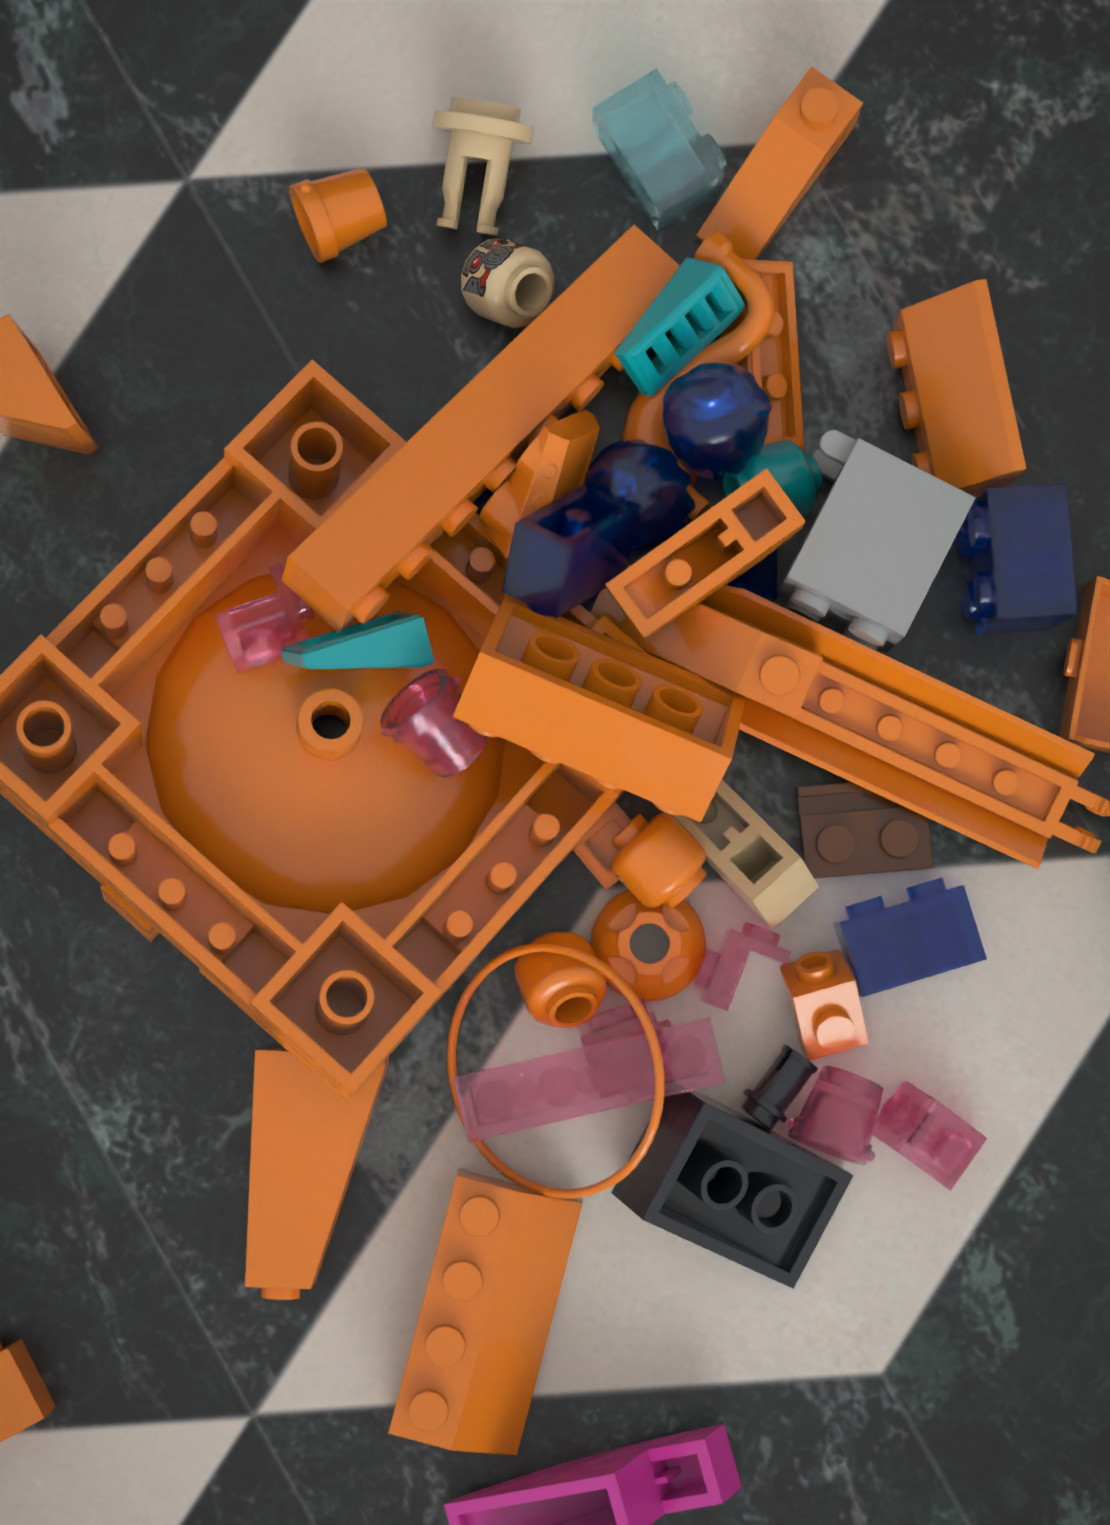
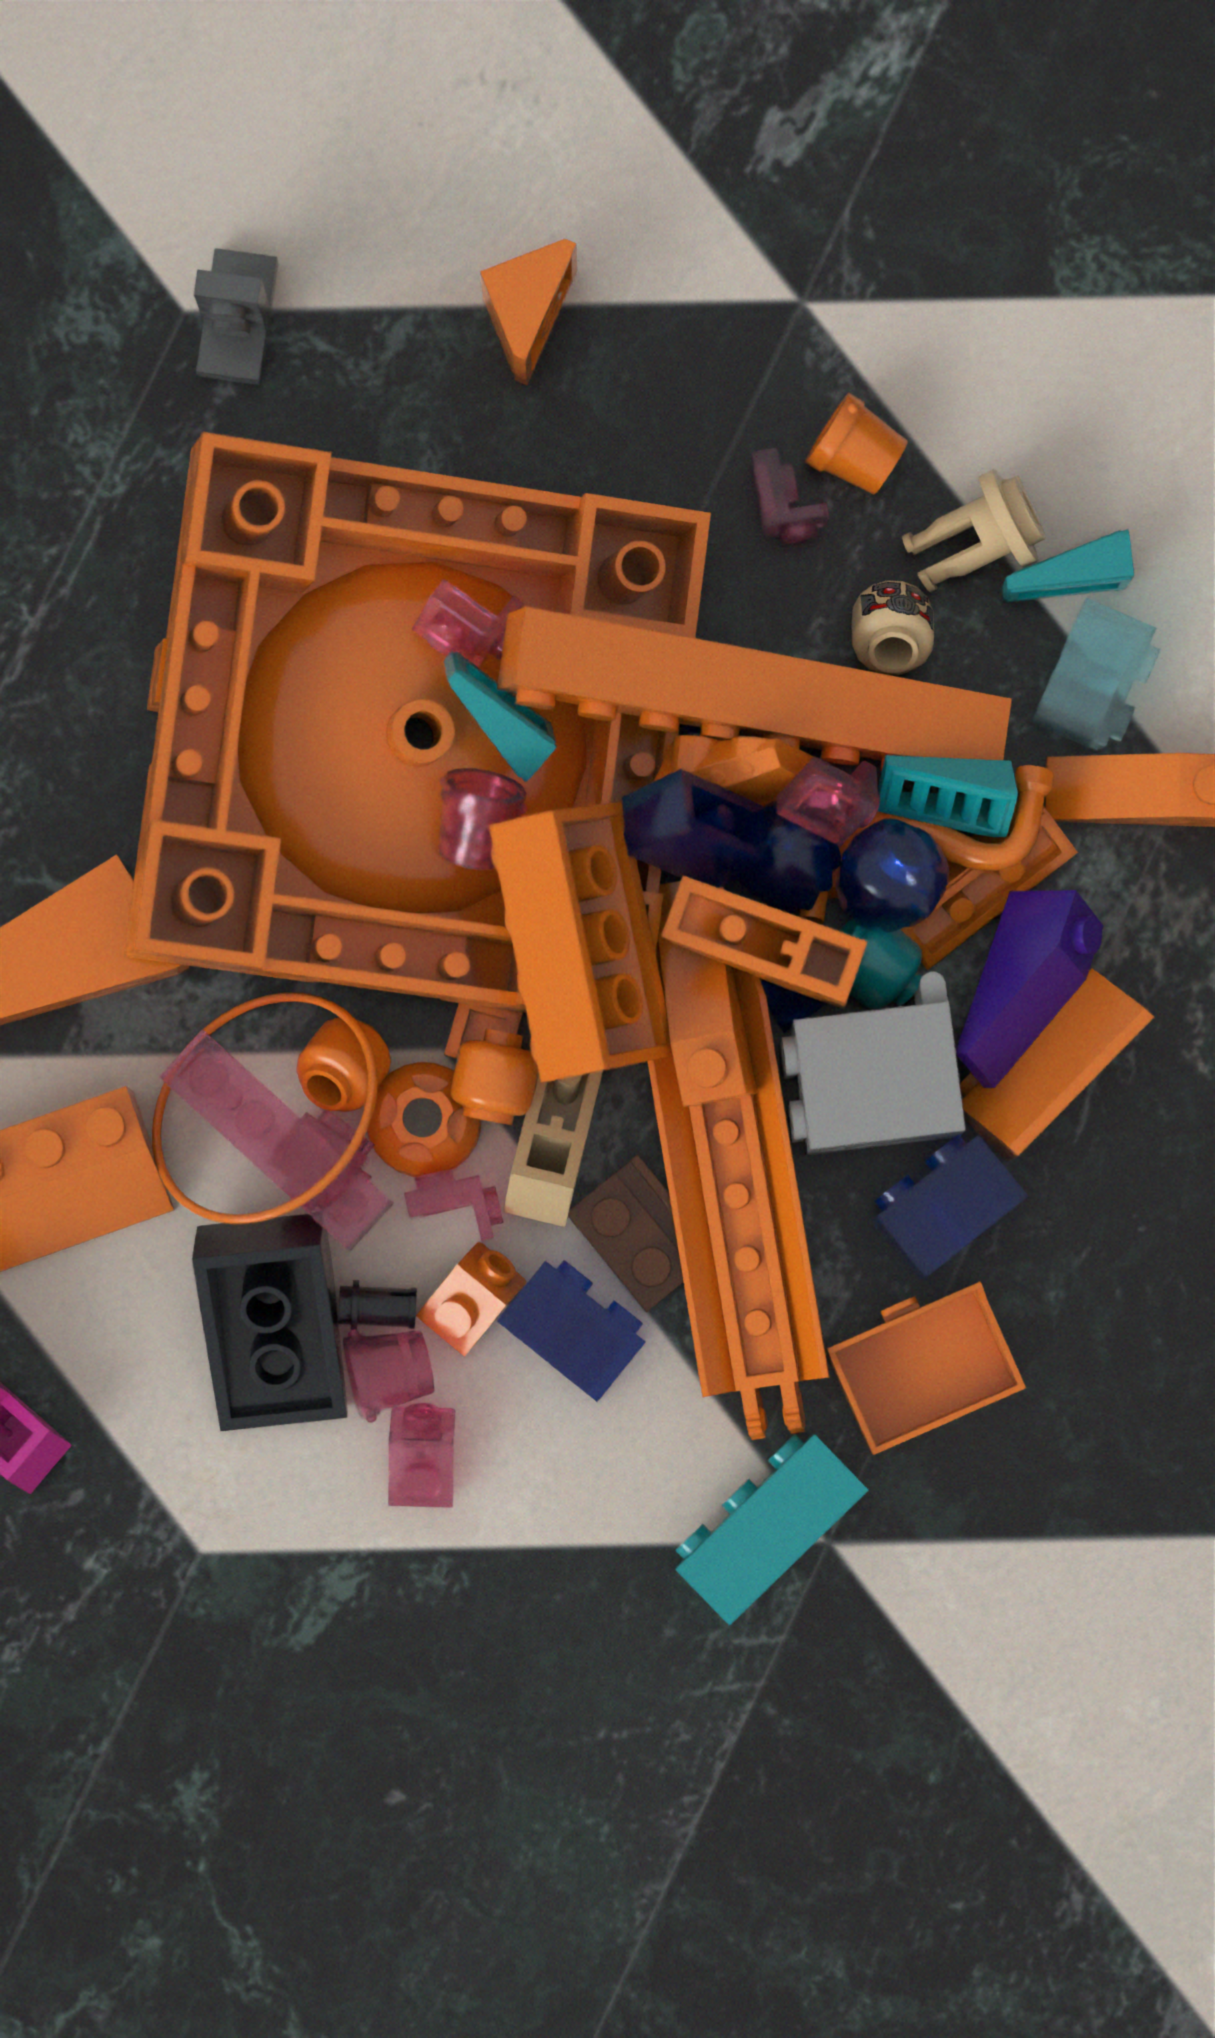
camera: 55 degrees right, 0 degrees up
none -> clear pink bracket [750,448,829,543]
none -> clear pink bracket [777,756,880,846]
none -> dark purple slope [955,890,1103,1088]
none -> teal slope [1001,529,1134,602]

